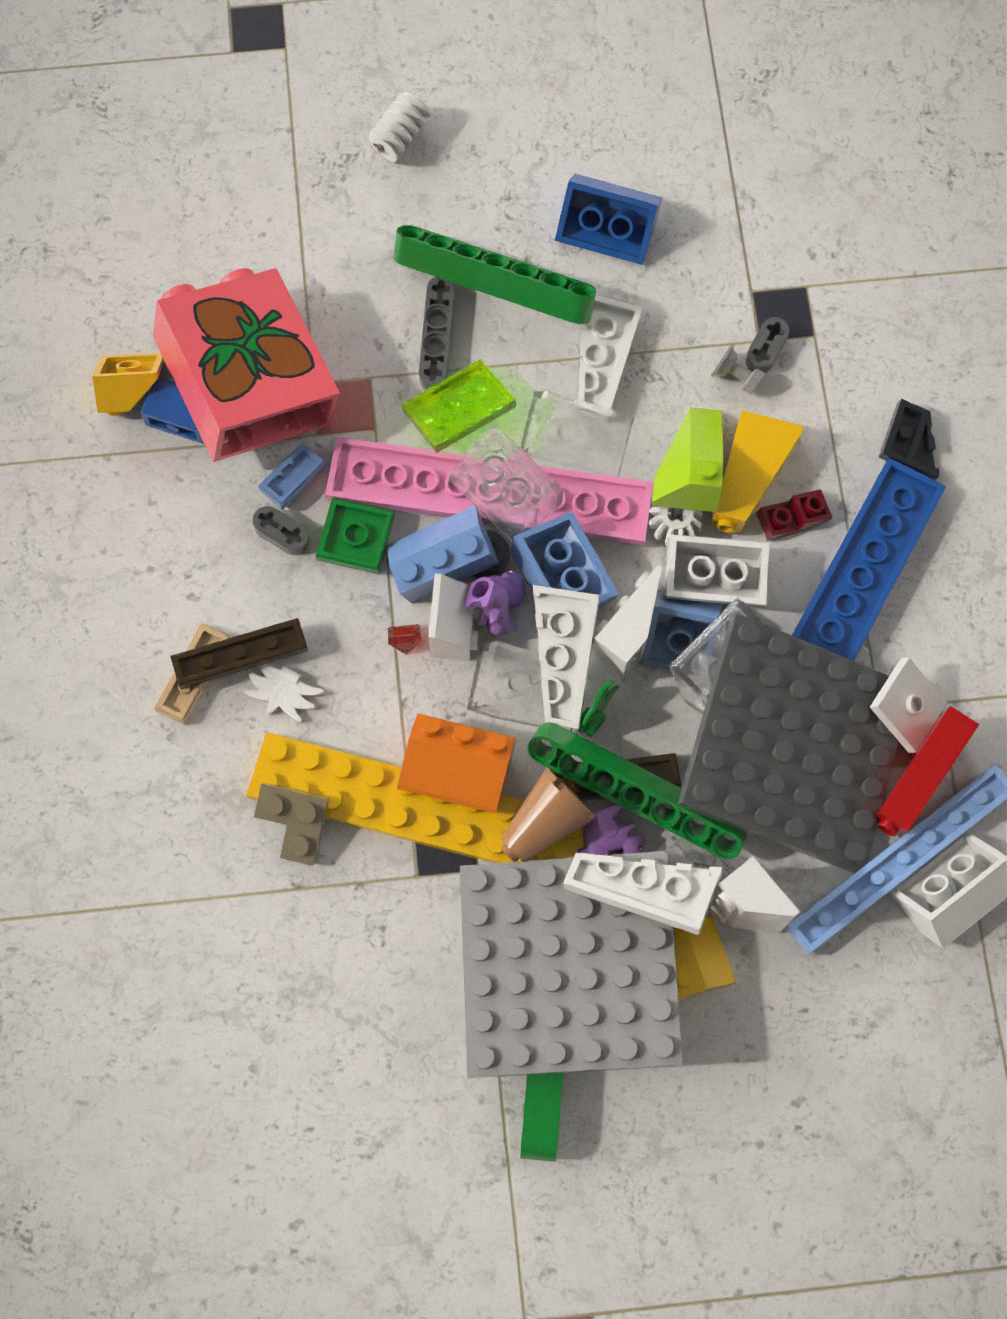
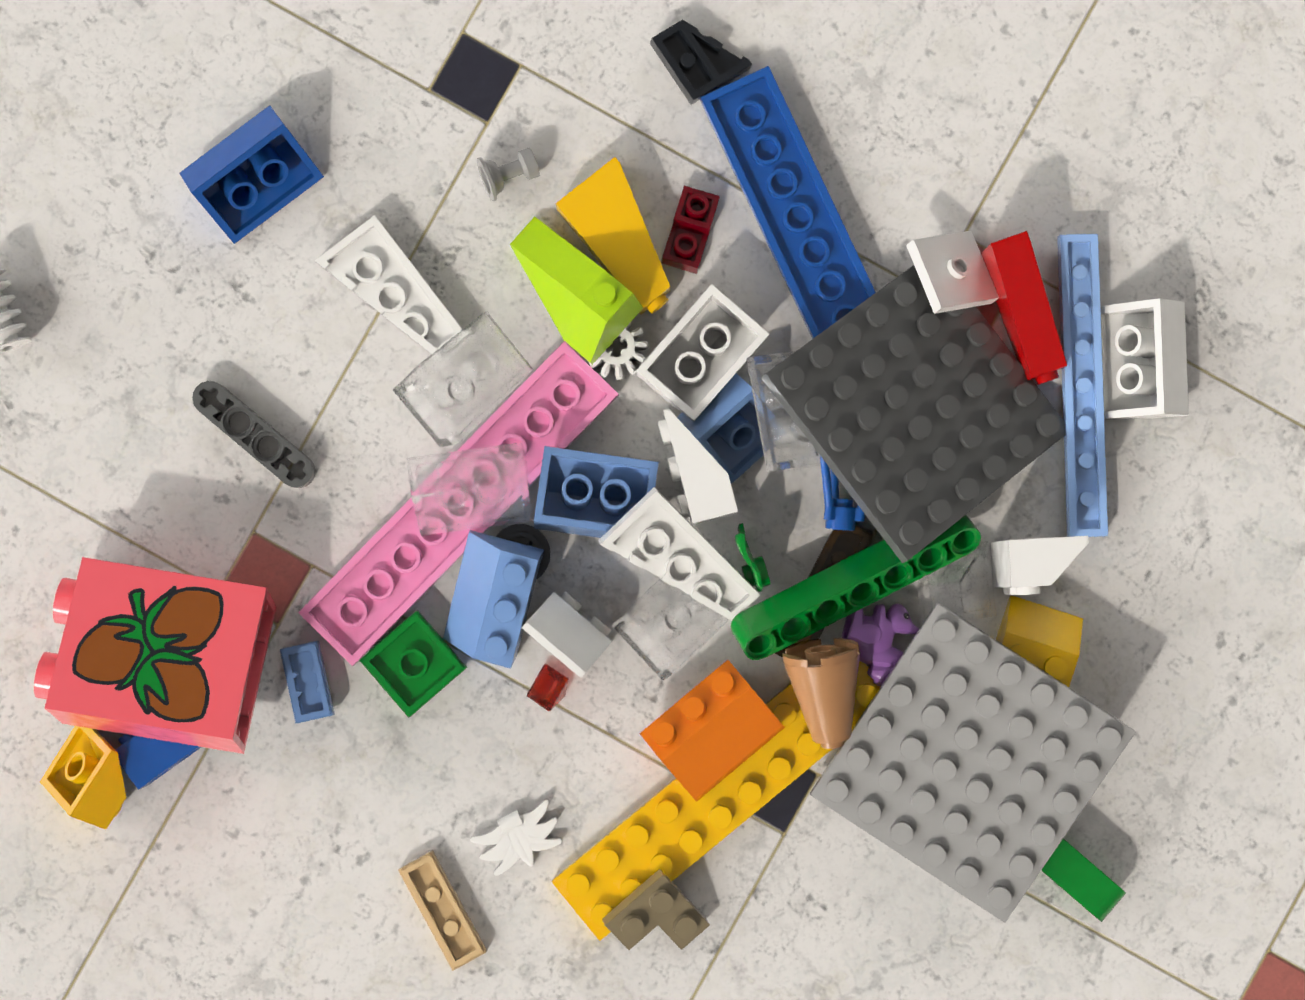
camera: 50 degrees left, 15 degrees up
dark brown tile [170,618,308,690] -> none
dark grey beam [253,506,309,555] -> none
green beam [393,225,596,324] -> none
clear neon green plate [401,359,516,453] -> none
medium lavender animal [464,570,526,637] -> none
white wing [563,853,722,935] -> none
dark grey beam [745,317,789,373] -> none
none -> blue plant [820,456,865,531]

